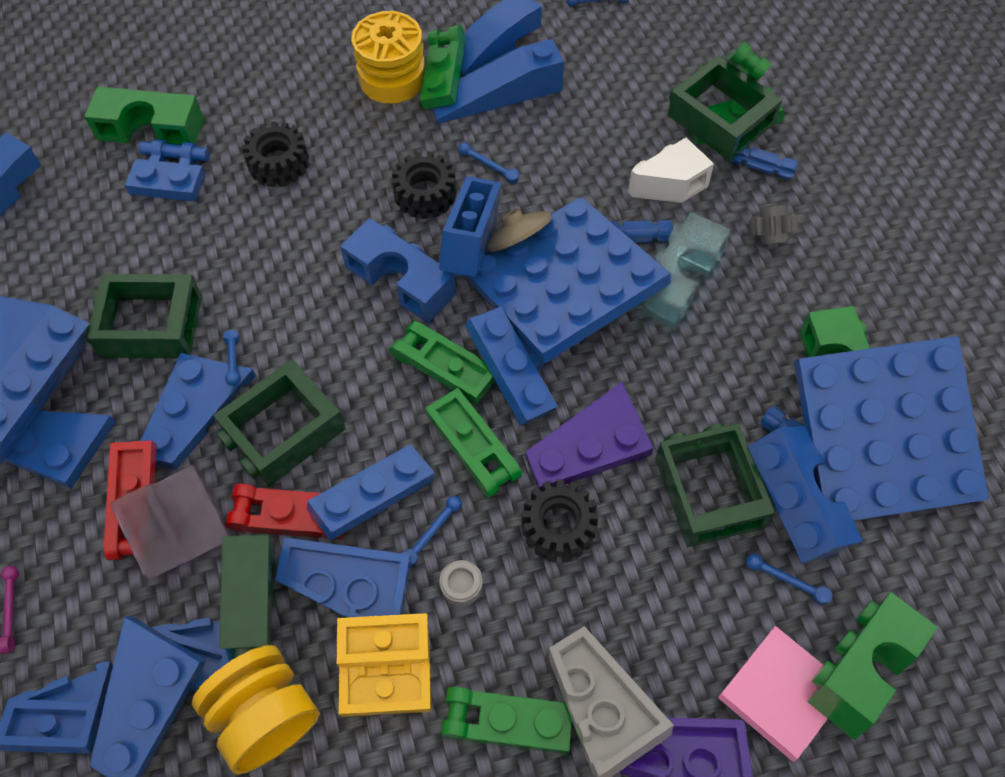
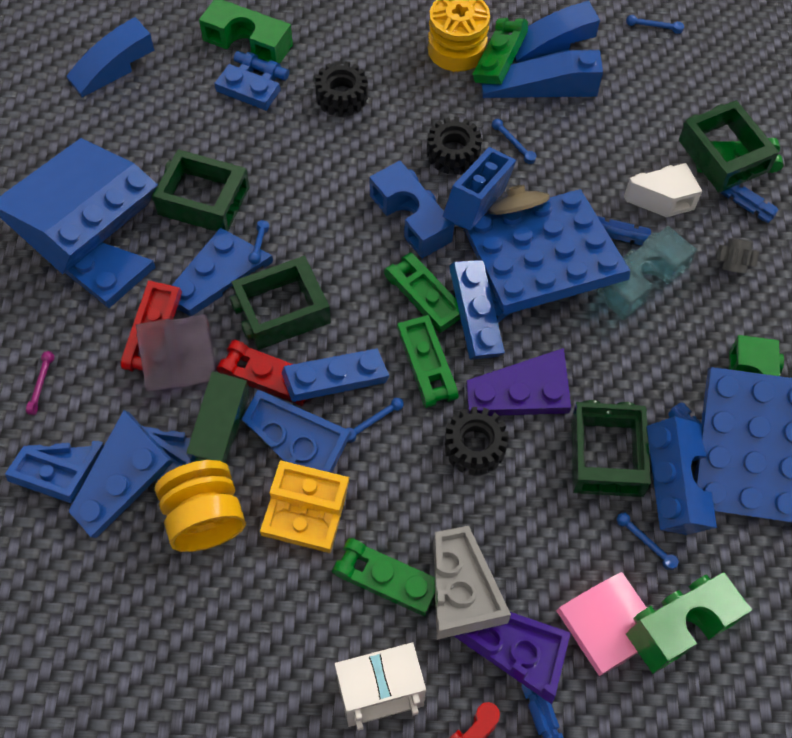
camera: 15 degrees right, 0 degrees up
light grey tile [439,560,483,606] -> none
green plate [724,41,772,81] -> none

